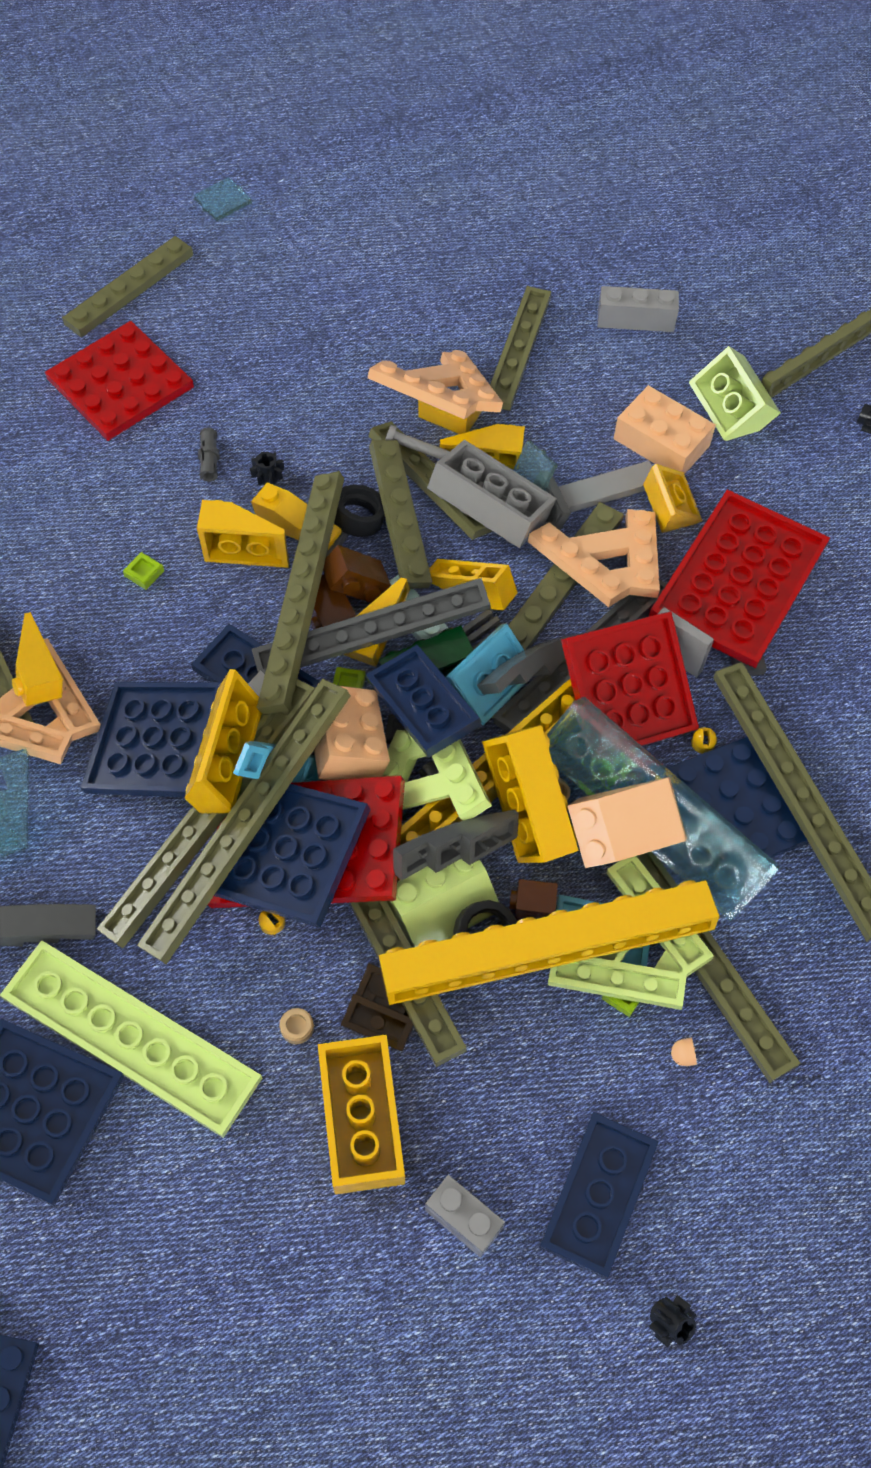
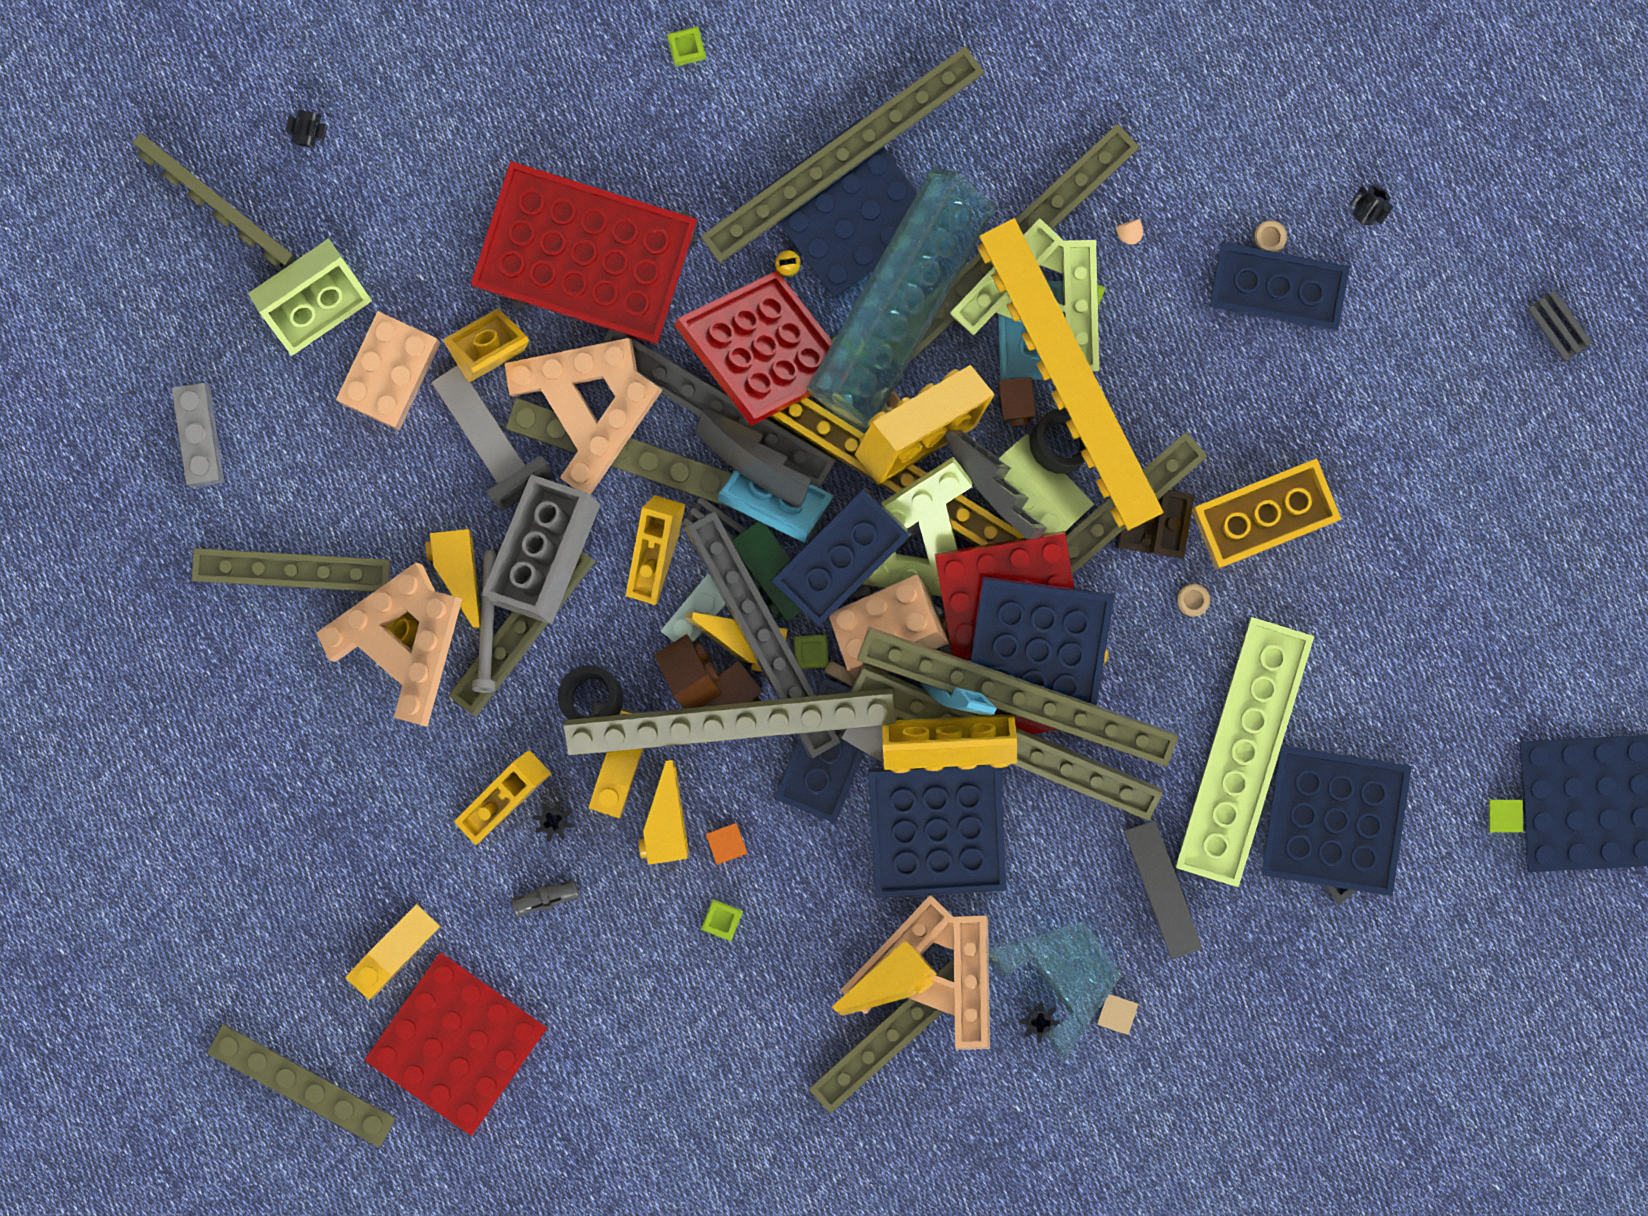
camera: 100 degrees left, 25 degrees up
clear light blue piece [194,177,252,221] -> none
olive plate [369,440,432,589] -> none
light grey brick [425,1175,505,1258] -> none
clear light blue piece [513,441,558,490] -> none
light nougat slope [567,777,687,868] -> none
light grey tile [658,607,714,678] -> none
none -> yellow slope [345,904,441,1000]
none -> yellow slope [454,750,552,845]
none -> orange tile [706,823,748,865]
none -> tan tile [1253,220,1287,252]

